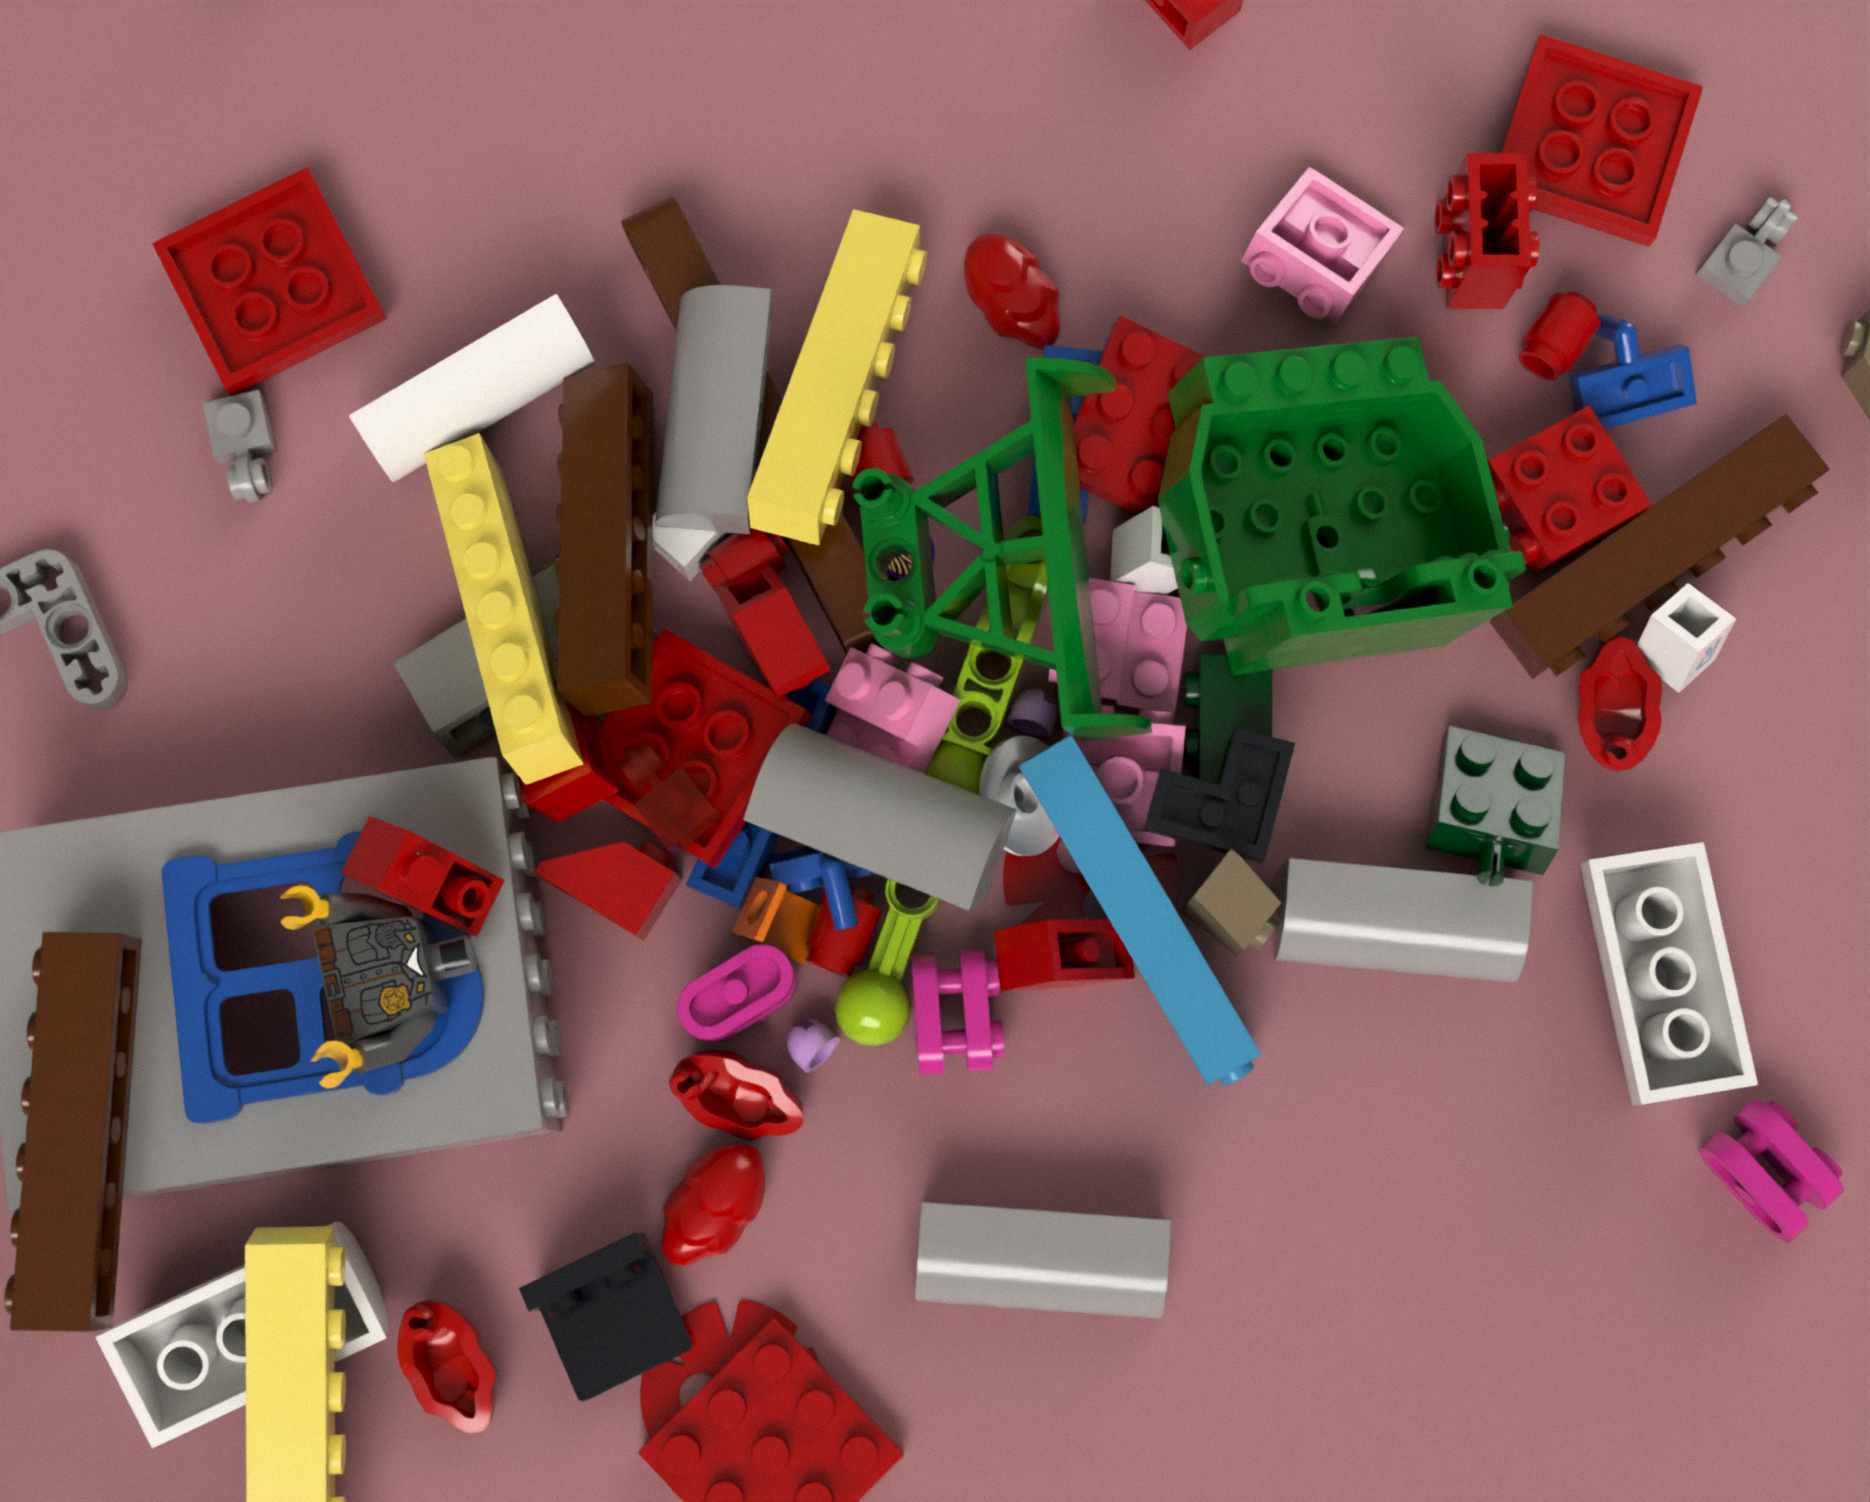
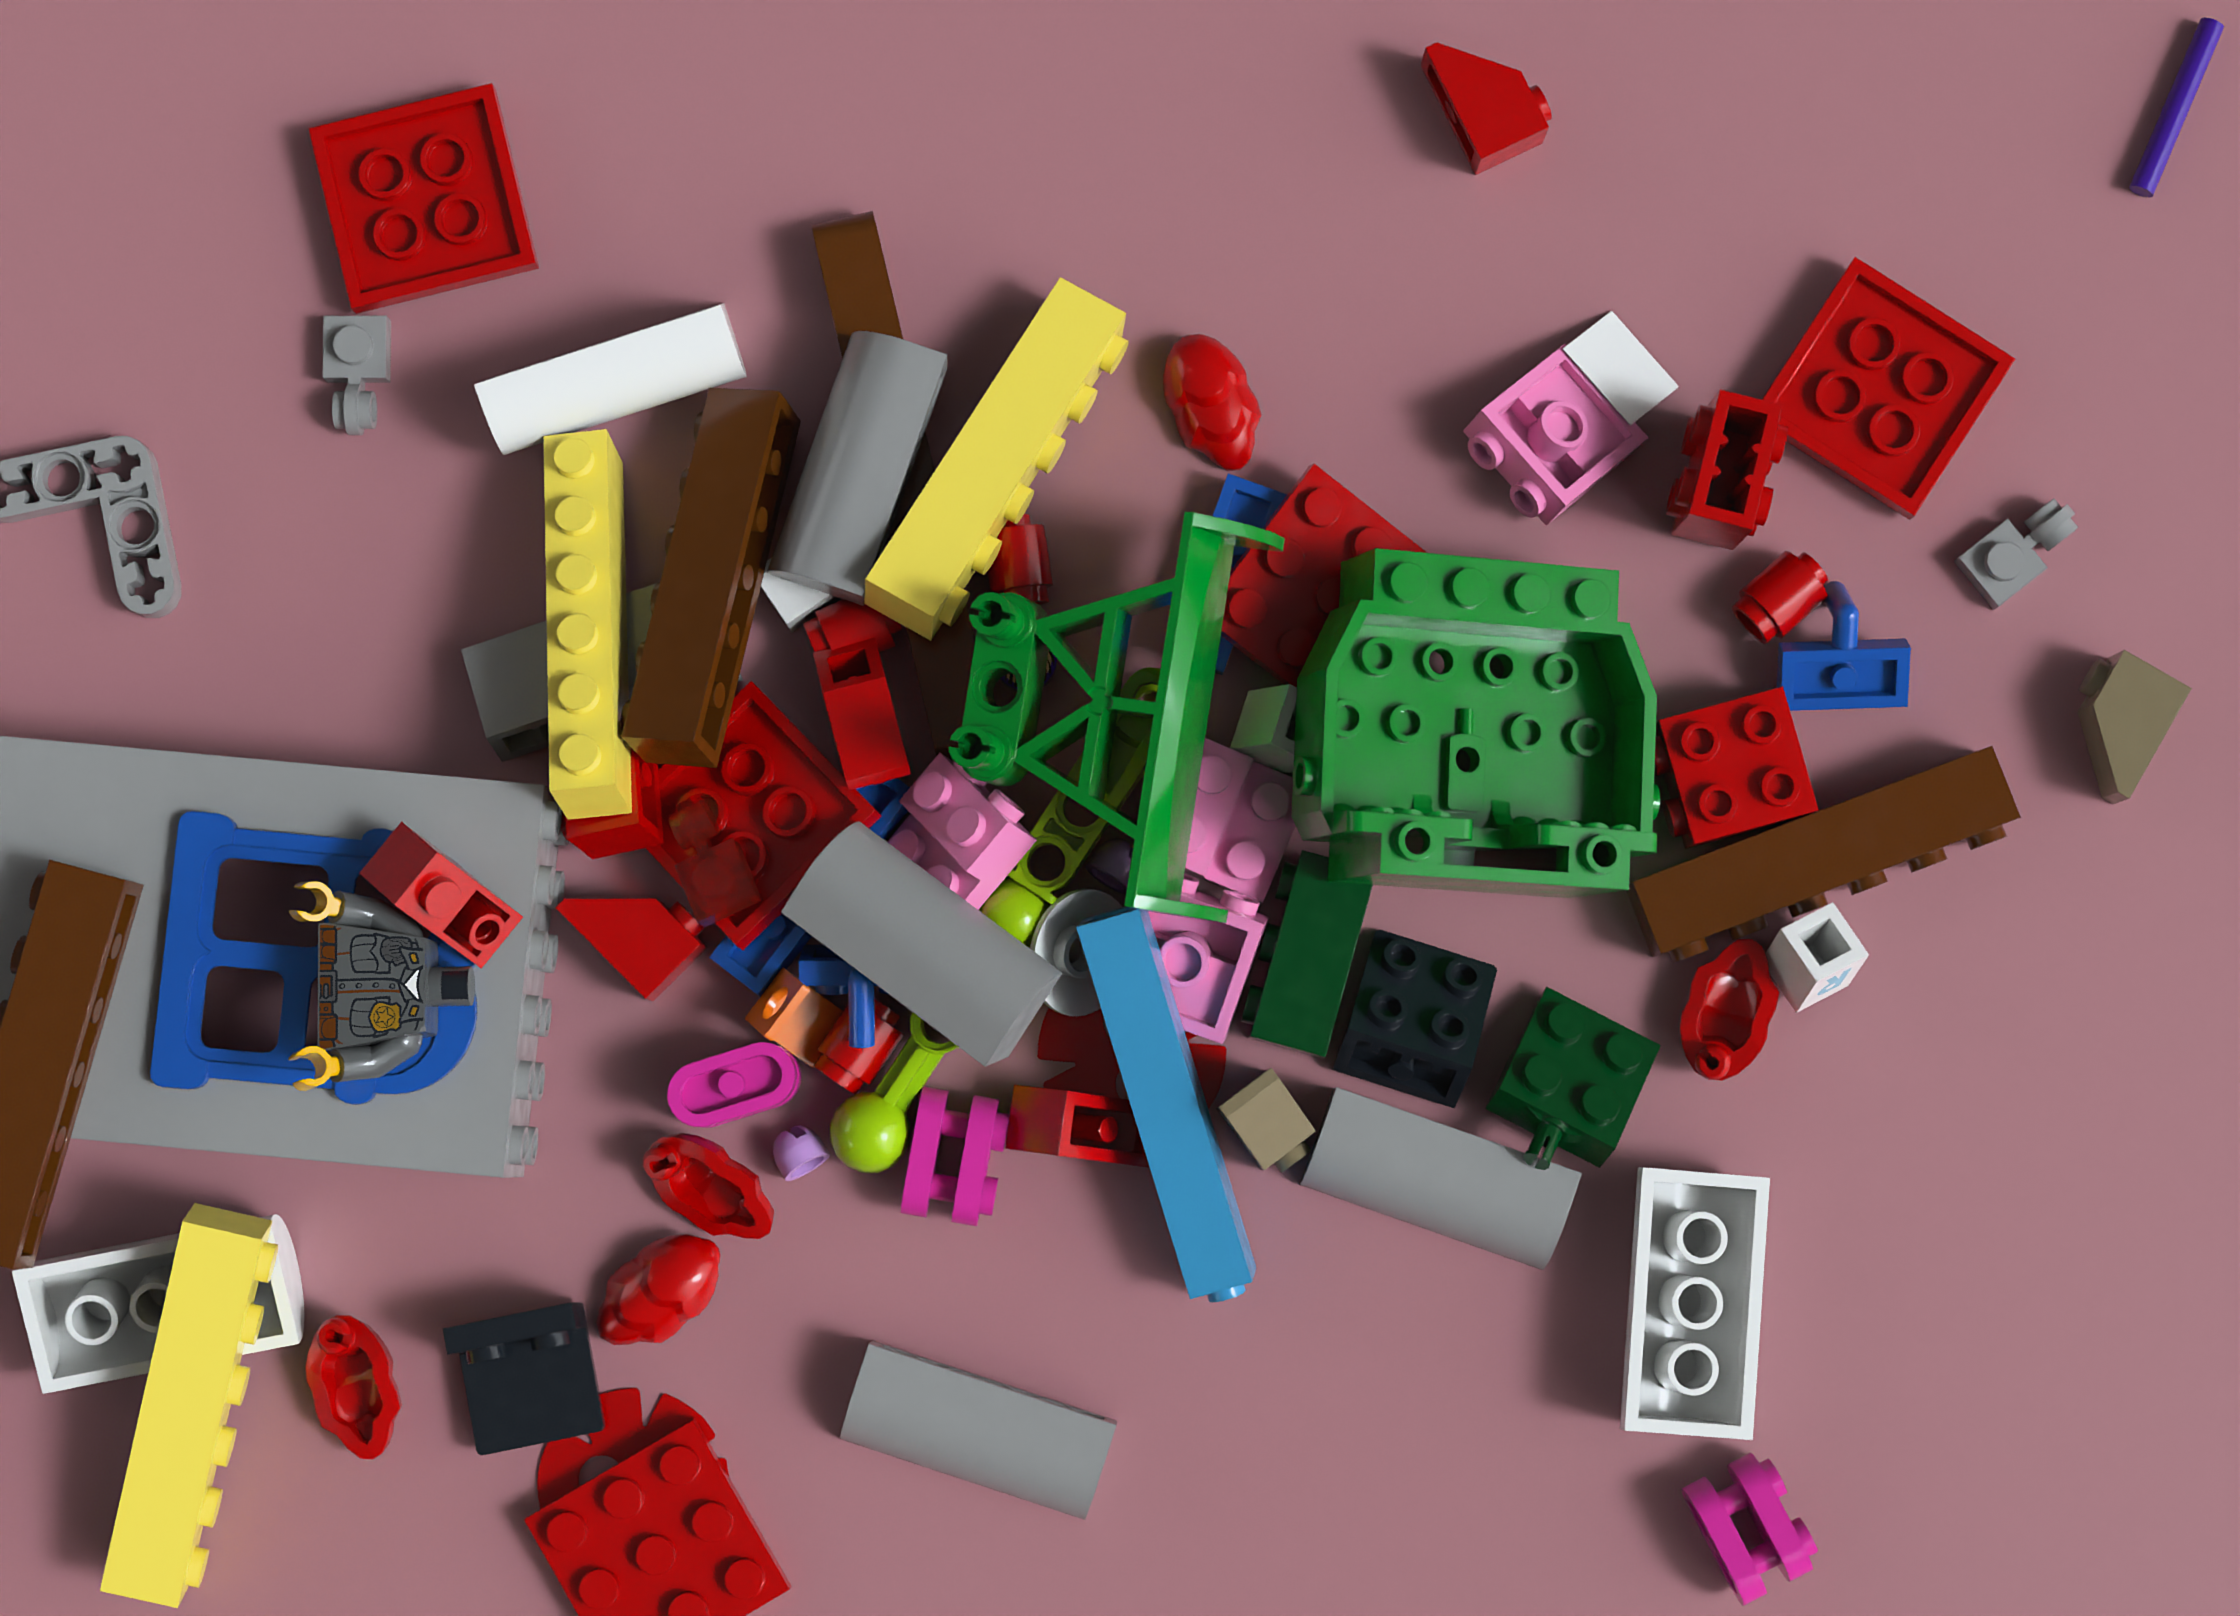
camera: 15 degrees right, 5 degrees up
black plate [1143,727,1295,864] -> none
none -> black bracket [1332,930,1497,1109]
none -> white sticker [1563,311,1679,426]

